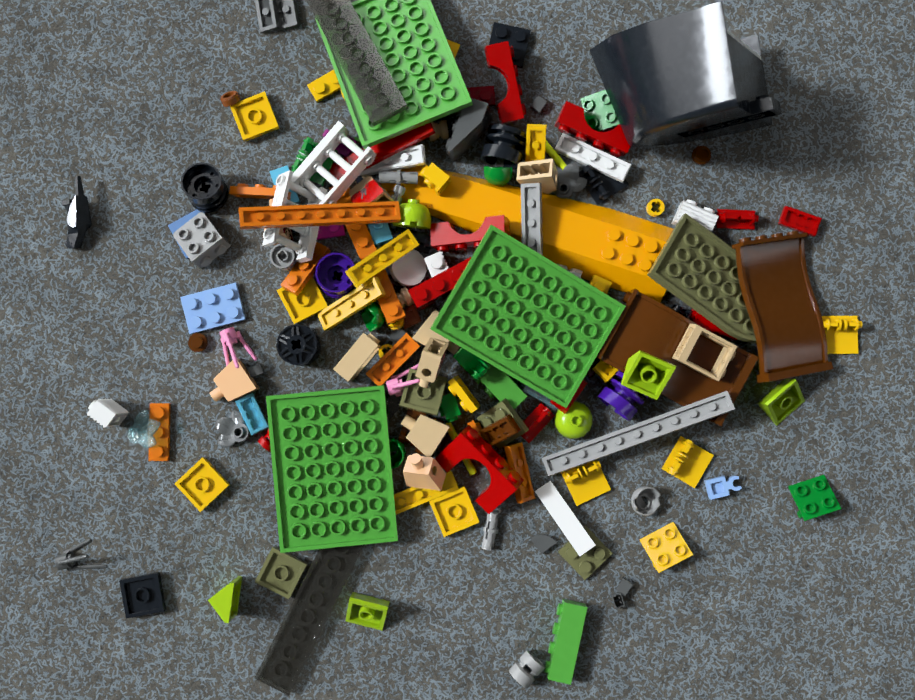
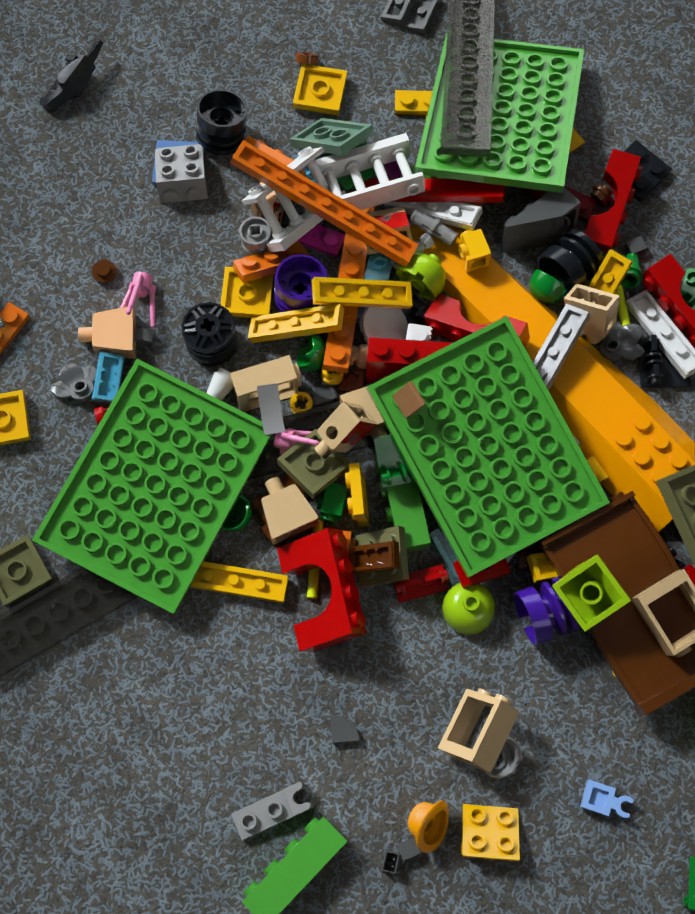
camera: 30 degrees right, 15 degrees down
light blue plate [180,283,246,334] -> none
lime slope [345,592,390,631] -> none
orange plate [366,333,420,386] -> none
light nougat torso [403,453,446,491] -> none
tan wheel [429,120,449,141] -> none
yellow plate [429,486,479,537] -> none
light grey pin [481,510,500,551] -> none
orange plate [504,442,535,504] -> none
light grey wheel [509,650,546,689] -> none
white tile [535,481,596,556] -> none
light grey plate [542,391,735,477] -> none
olive plate [558,525,613,580] -> none
yellow hinge [561,460,611,506] -> none
yellow hinge [661,436,714,488] -> none
none -> white cone [207,367,233,401]
none -> light grey plate [231,781,313,840]
none -> light grey sticker [257,383,285,435]
none -> sand green plate [290,118,374,156]
none -> medium nougat slope [393,381,425,418]
none -> light orange hat [408,800,449,853]
none -> tan window [438,688,519,773]
none -> reddish brown plate [590,184,613,207]
none -> green cone [621,253,643,289]

